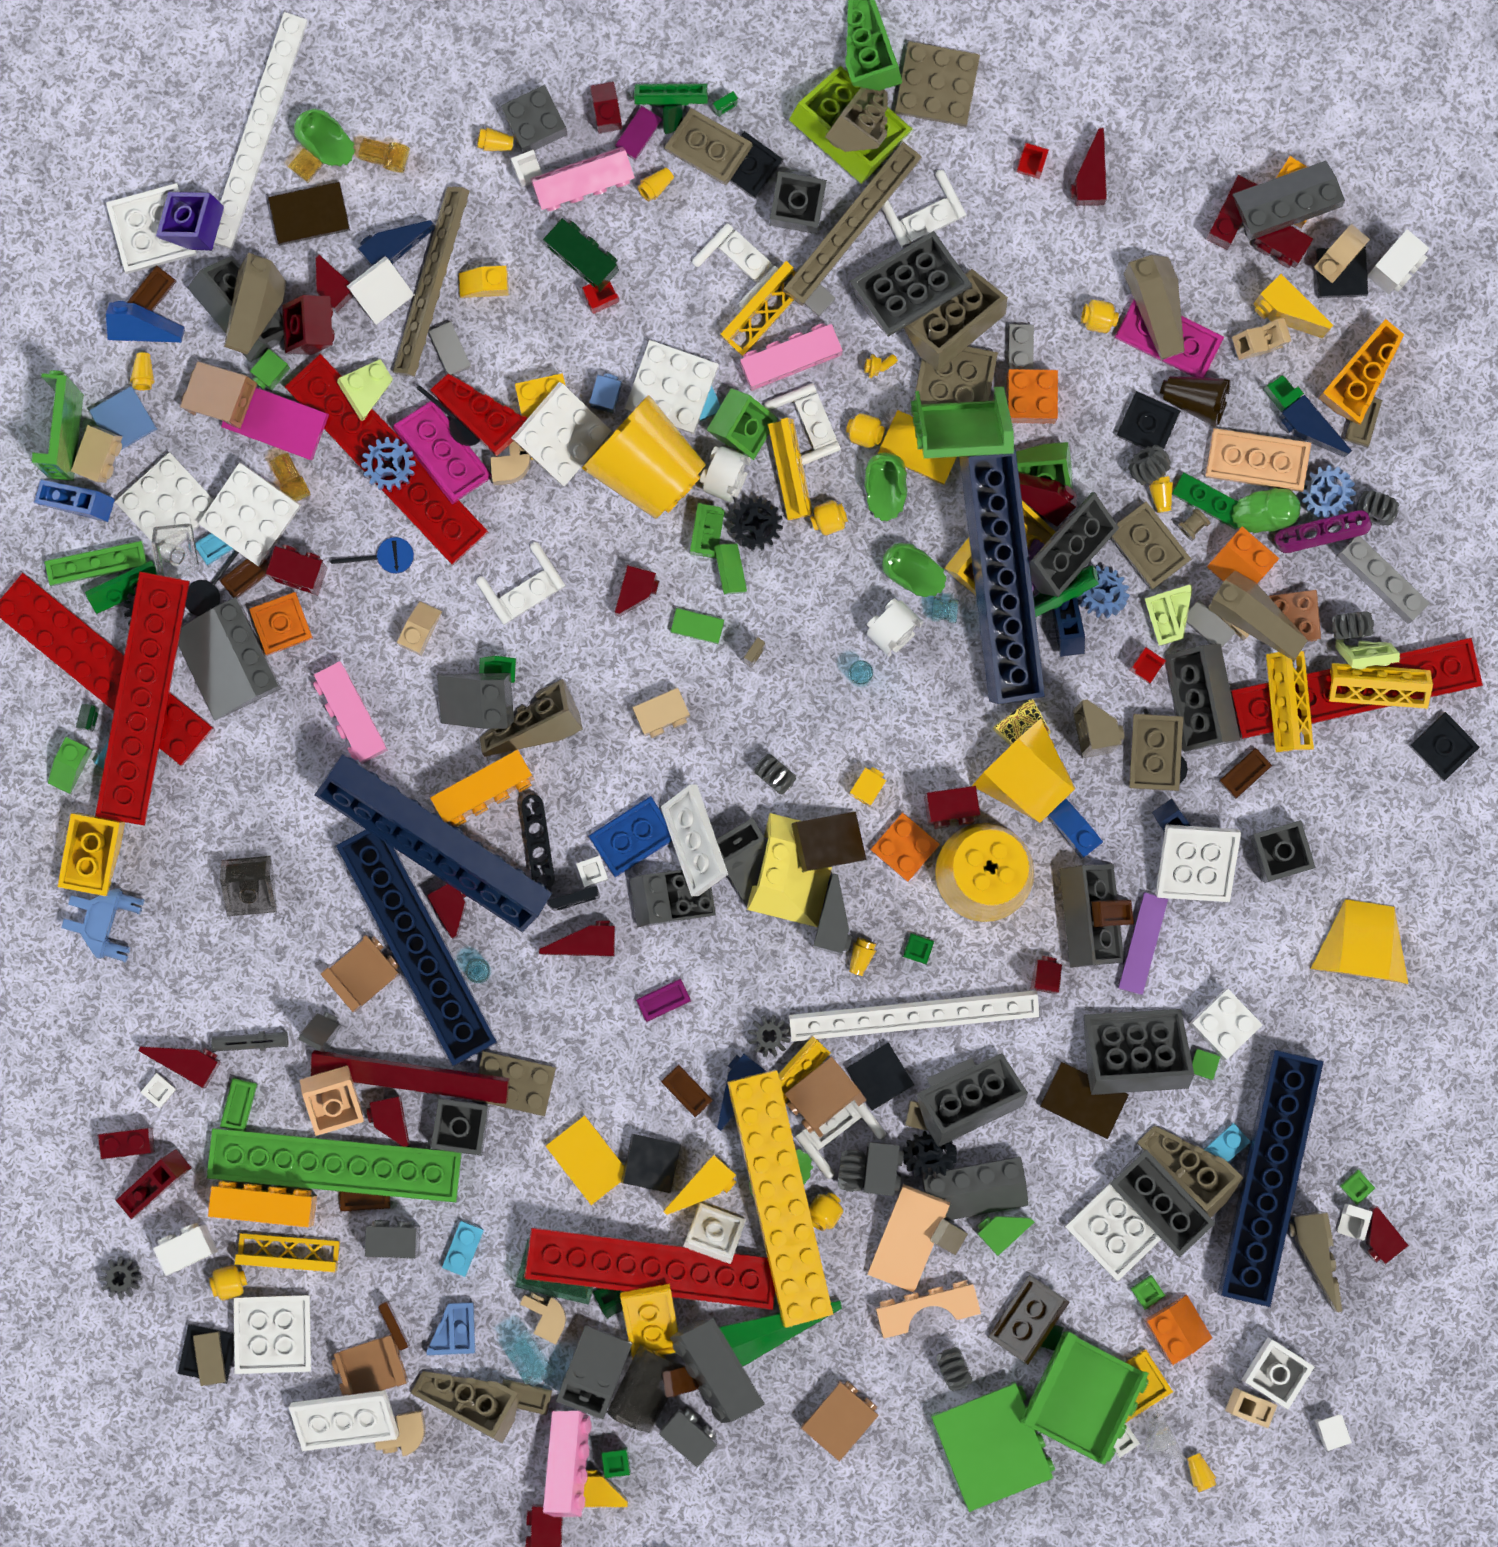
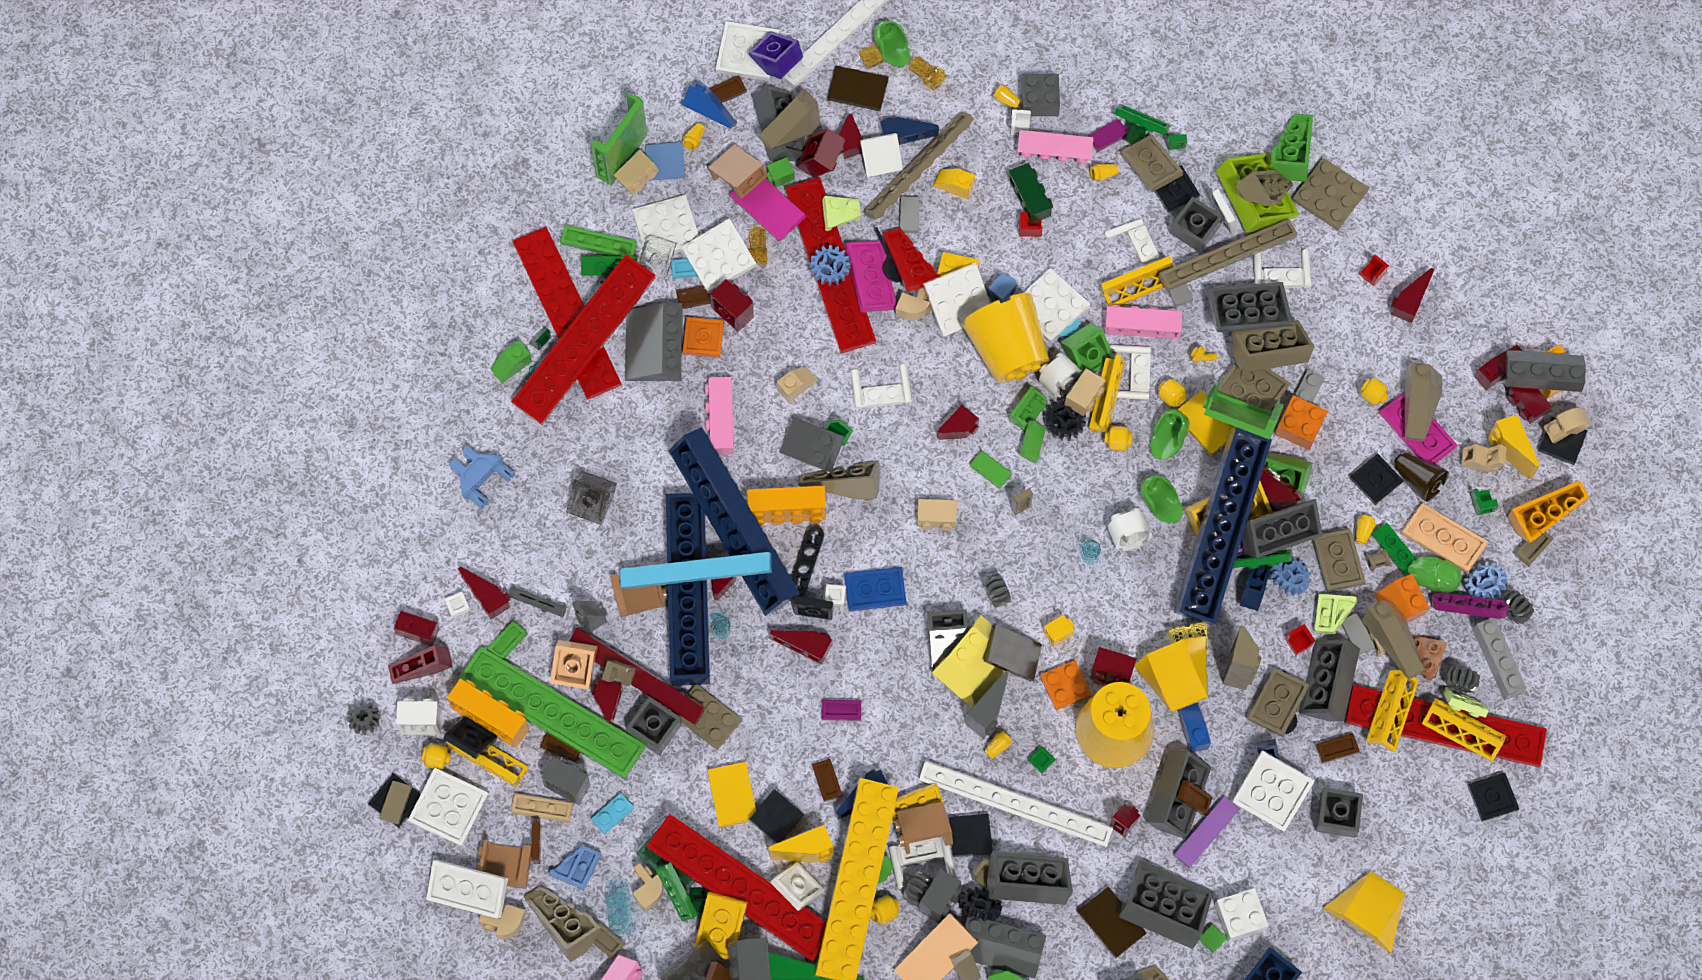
camera: 30 degrees right, 15 degrees down
blue slope [34,480,115,522] -> none
yellow slope [57,812,125,896] -> none
black piece [185,550,239,616] -> none
blue piece [330,537,414,574] -> none
dark grey slope [556,1325,632,1419] -> none
dark red slope [590,82,622,134] -> none
dark grey slope [629,870,716,928] -> none
white plate [661,785,728,896] -> none
dark grey gear [748,1015,790,1057] -> none
clear light blue wheel [931,597,958,623] -> none
dark grey gear [1128,445,1171,485] -> none
dark blue slope [1279,394,1352,458] -> none
white brick [1367,229,1429,295] -> none
none -> black tile [443,717,498,759]
none -> tan tile [511,793,573,823]
none -> dark tan panel [602,660,635,686]
none -> medium azure tile [620,552,772,589]
none -> green plate [655,862,698,921]
none -> tan brick [1064,369,1106,416]
none -> white tile [1212,189,1238,235]

